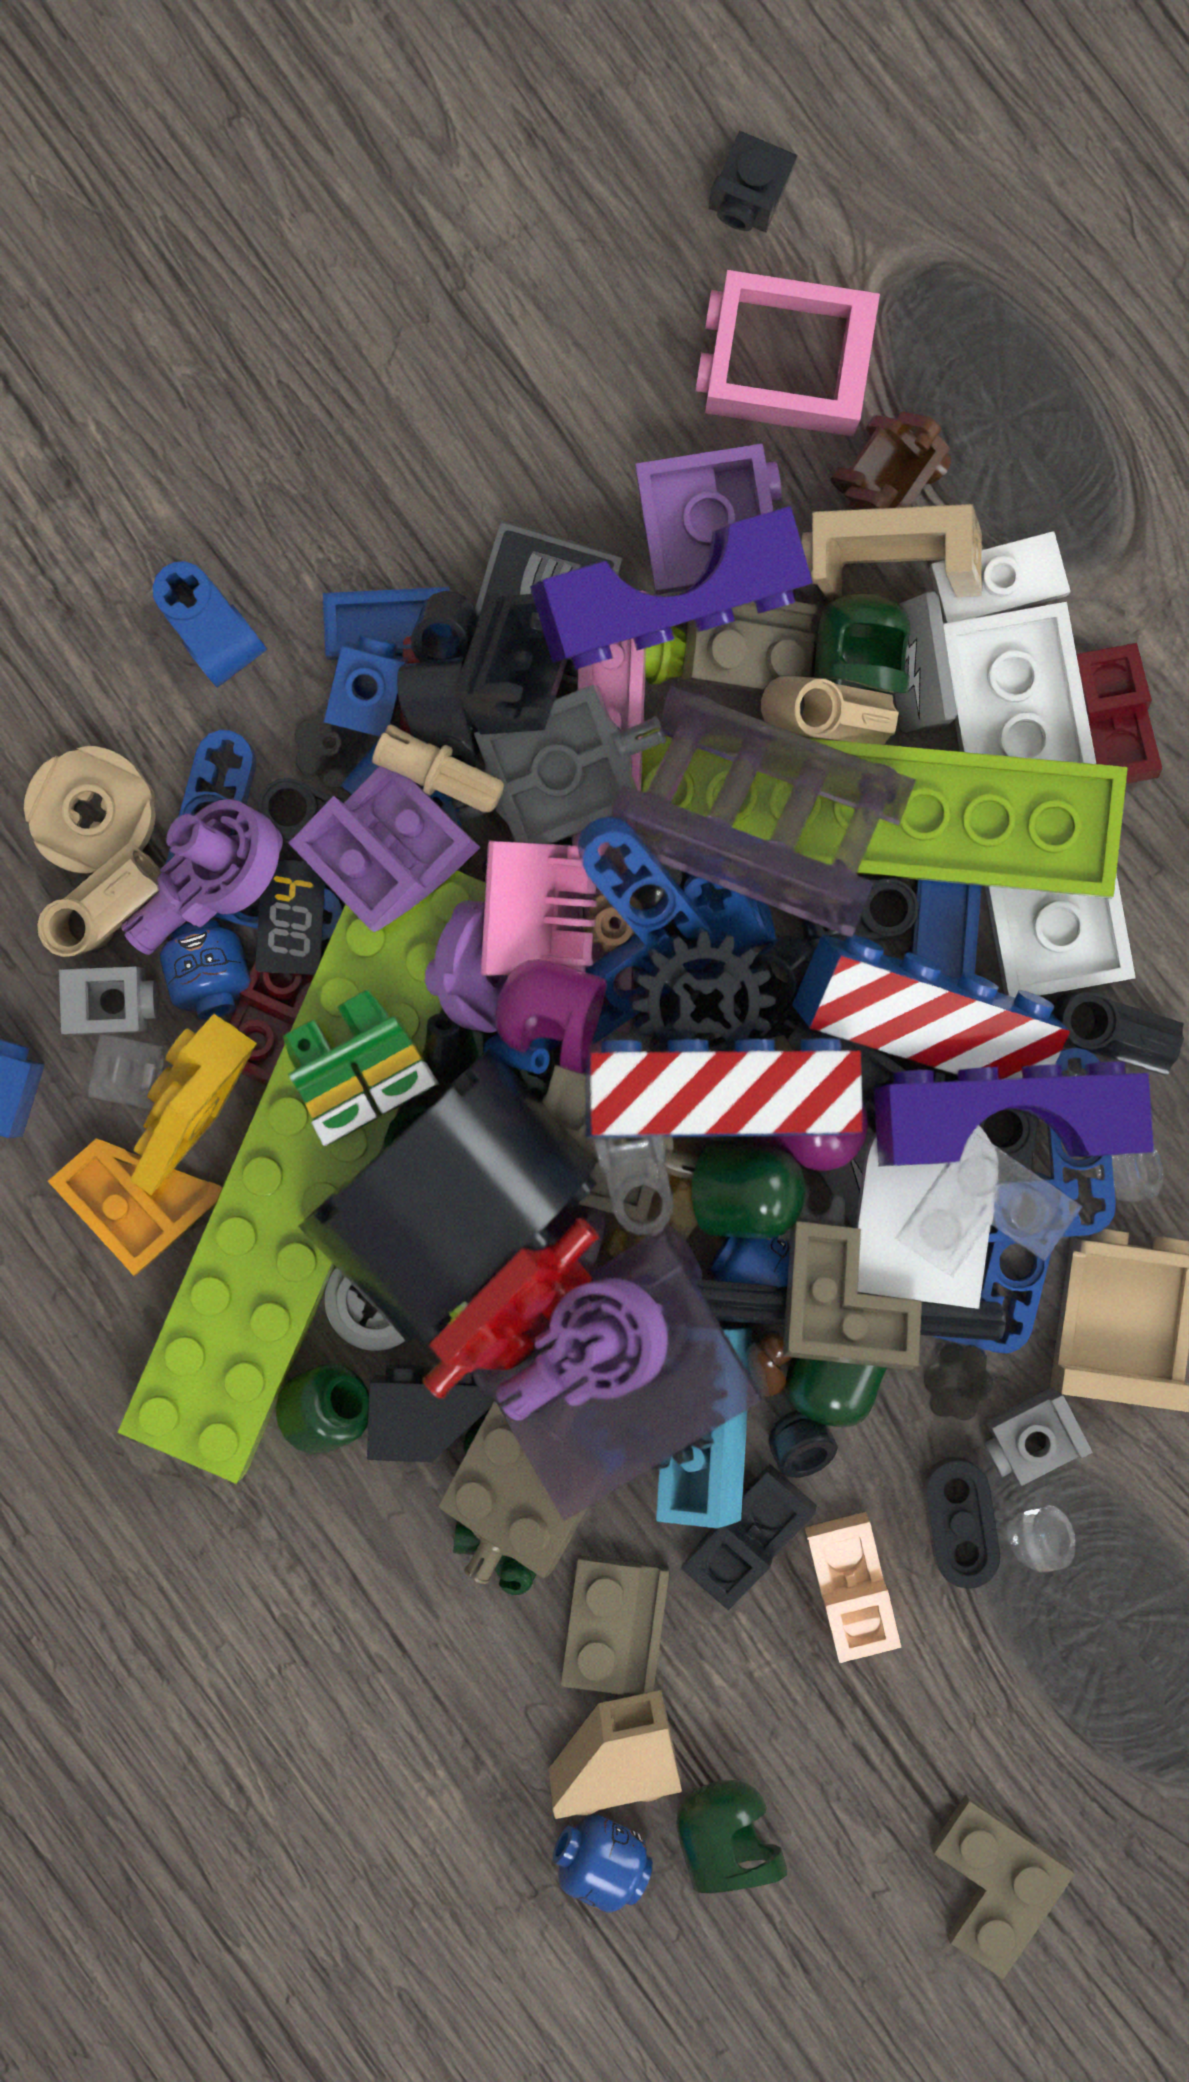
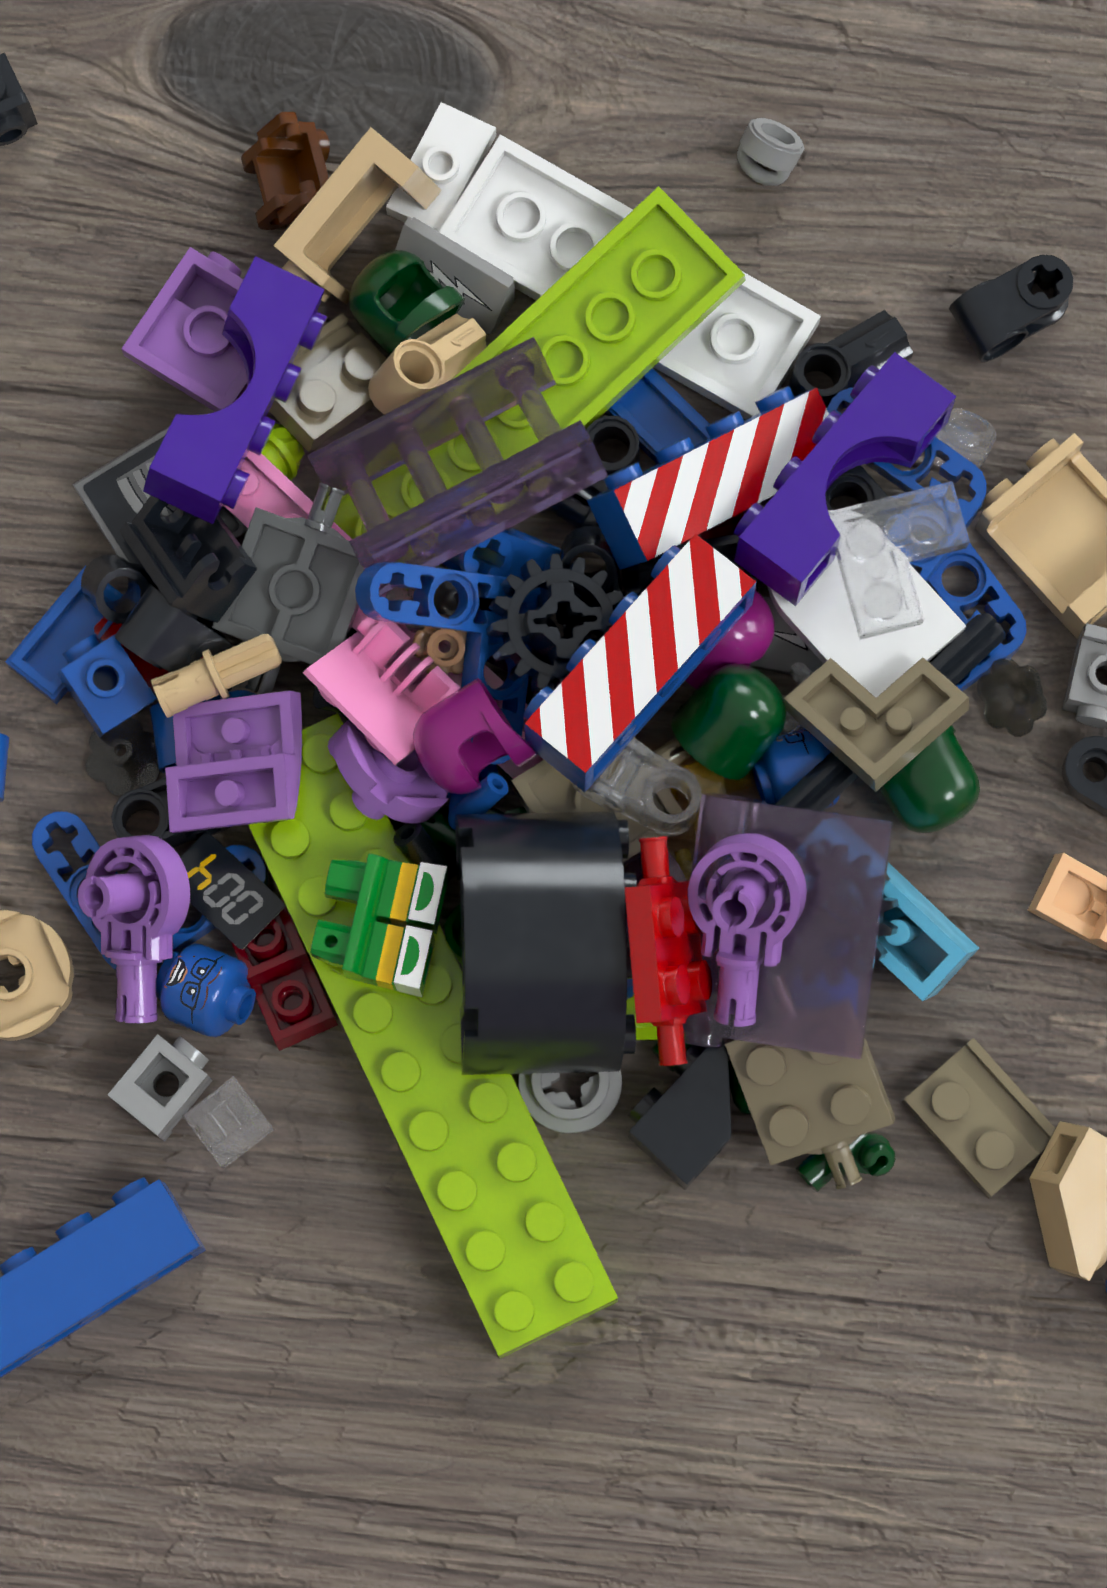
camera: 45 degrees left, 10 degrees down
tan piece [37,844,161,957] -> none
light orange wing [48,1138,223,1277] -> none
yellow plate [130,1014,257,1195] -> none
dark green head [275,1364,369,1454] -> none
black slope [681,1463,817,1611] -> none
bright pink window [696,270,880,437] -> none
reddish brown arm [746,1331,792,1396] -> none
black tile [768,1410,838,1478] -> none
dark red slope [1076,643,1163,784] -> none

